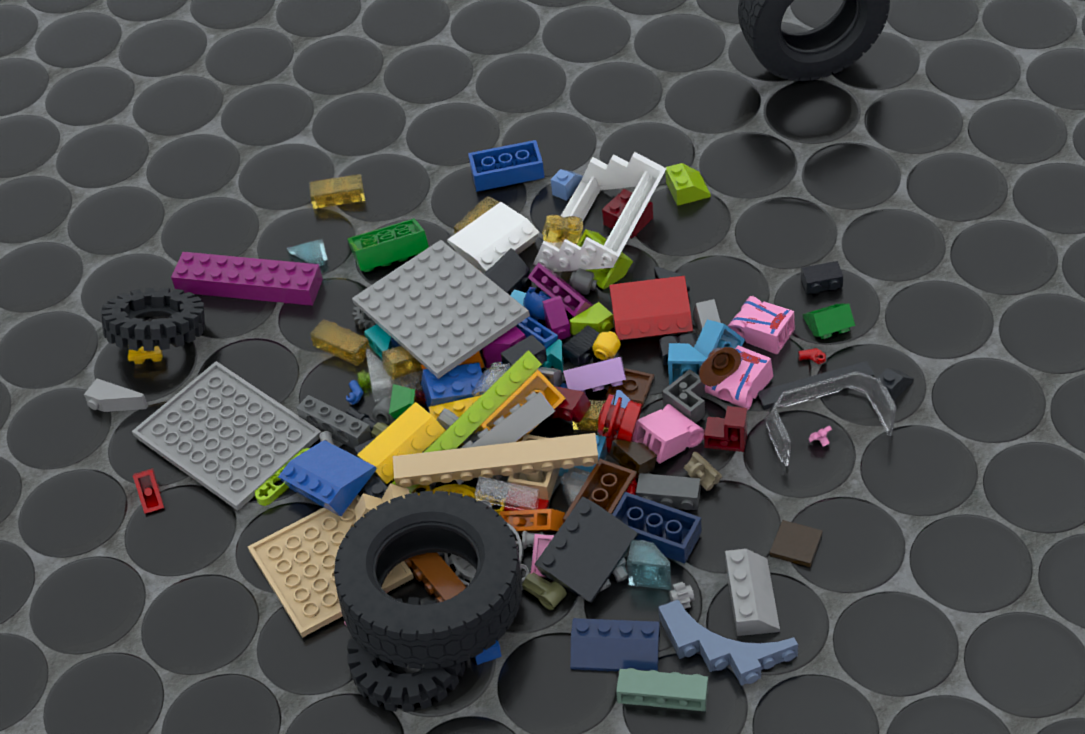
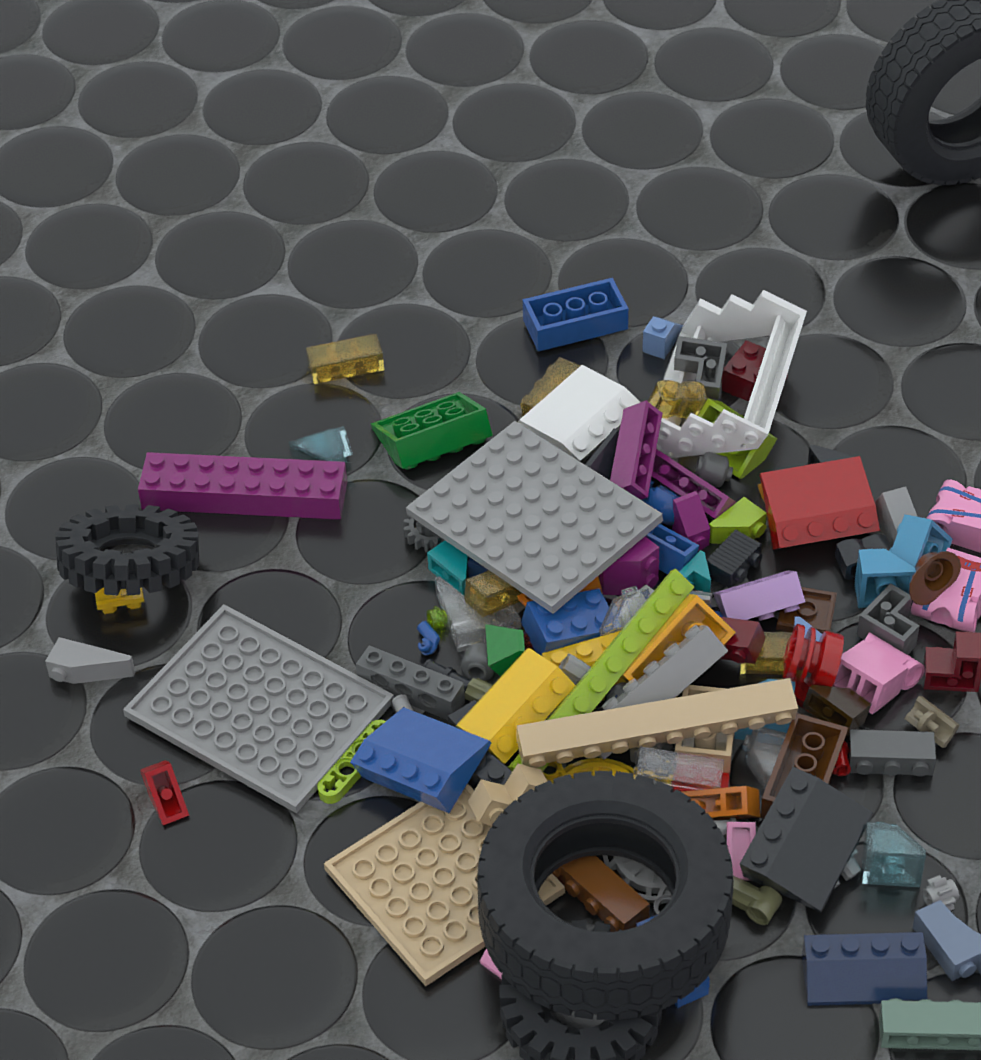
camera: 10 degrees left, 0 degrees up
clear yellow brick [310,319,371,366] -> none
black brick [501,335,547,370] -> none
yellow head [592,331,621,361] -> none
dark blue brick [612,492,702,564] -> none
lime slope [665,163,711,206] -> none
none -> magenta brick [610,400,663,500]
none -> dark grey brick [674,336,727,400]

